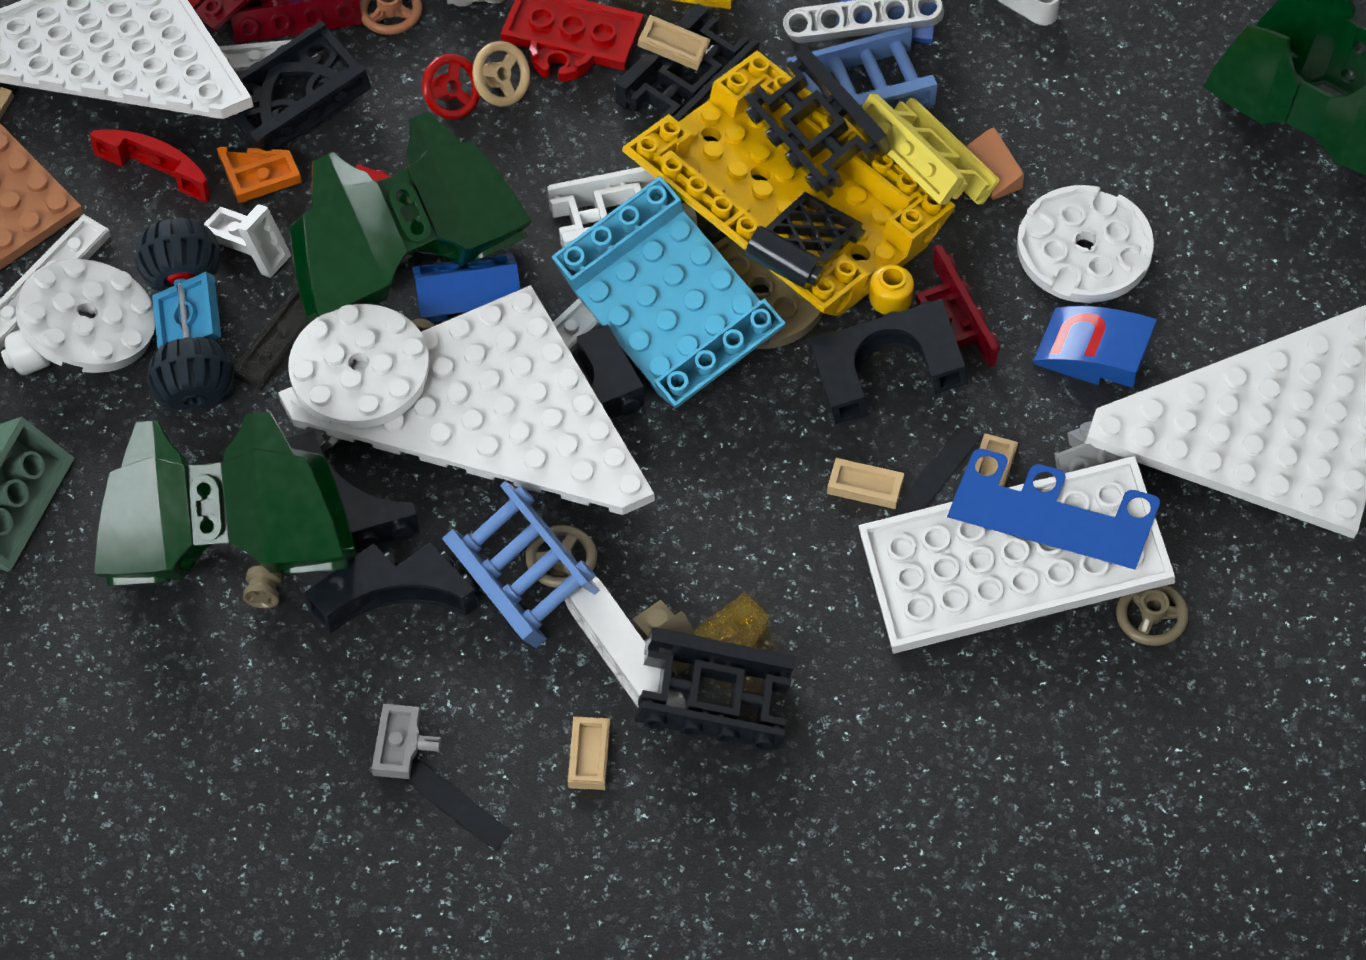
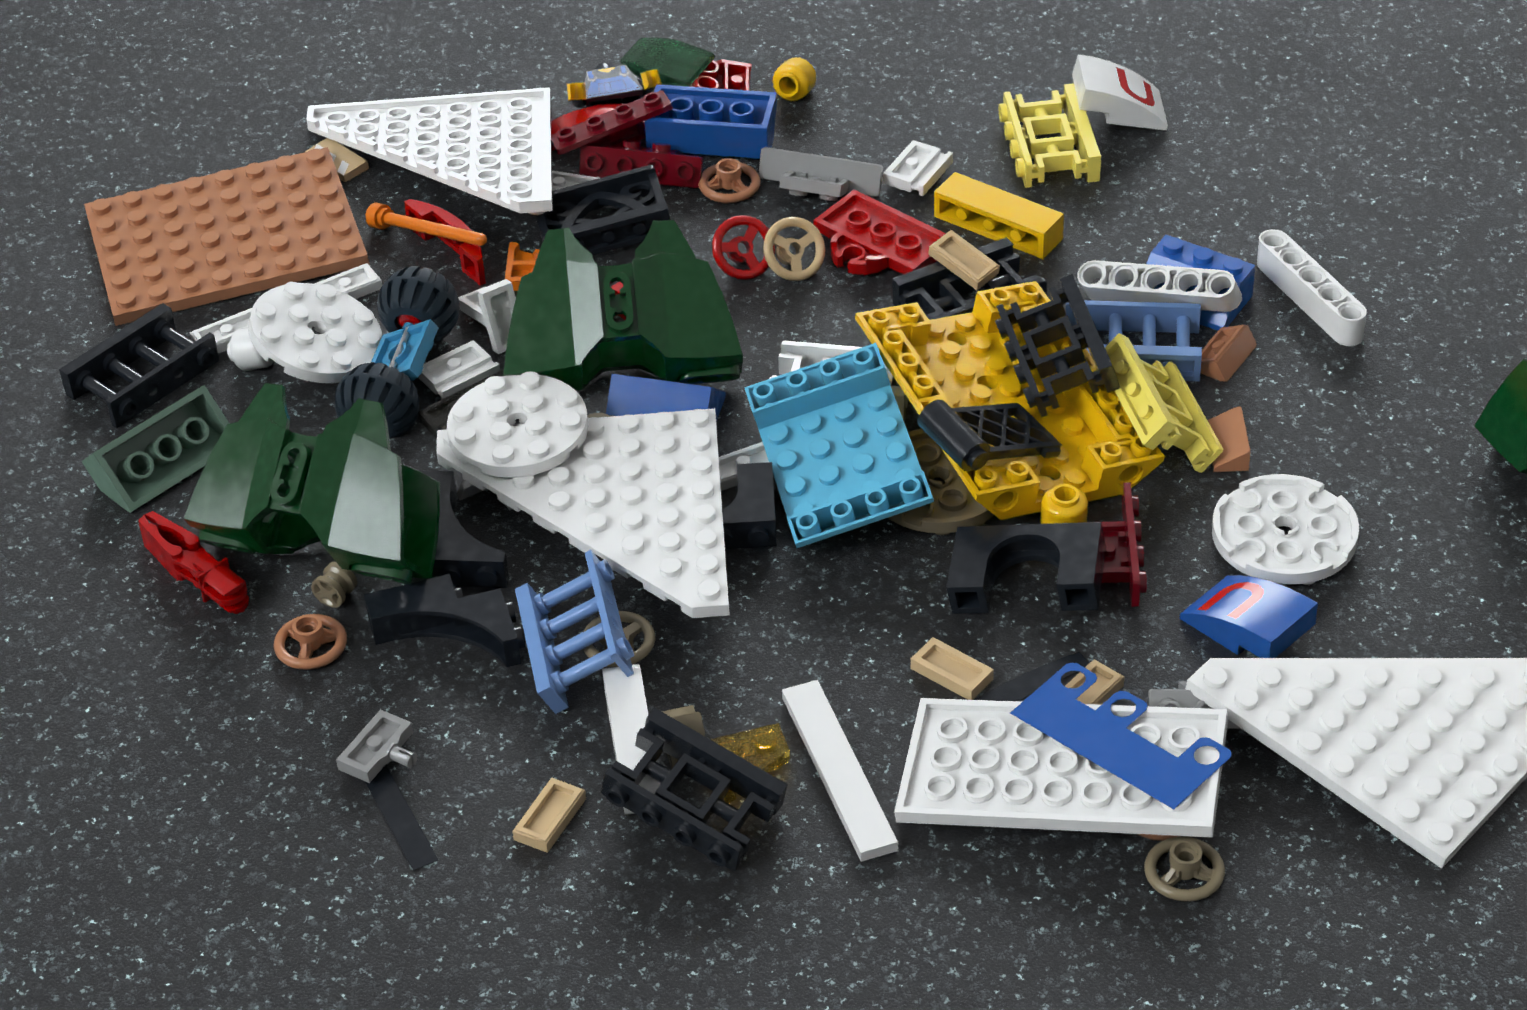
camera: 25 degrees right, 15 degrees down
none -> red arm [138,511,249,614]
none -> nougat piece [274,614,347,670]
none -> orange piece [365,202,487,246]
none -> white plate [418,340,501,402]
none -> white tile [782,680,898,862]
none -> nougat slope [1200,325,1257,382]

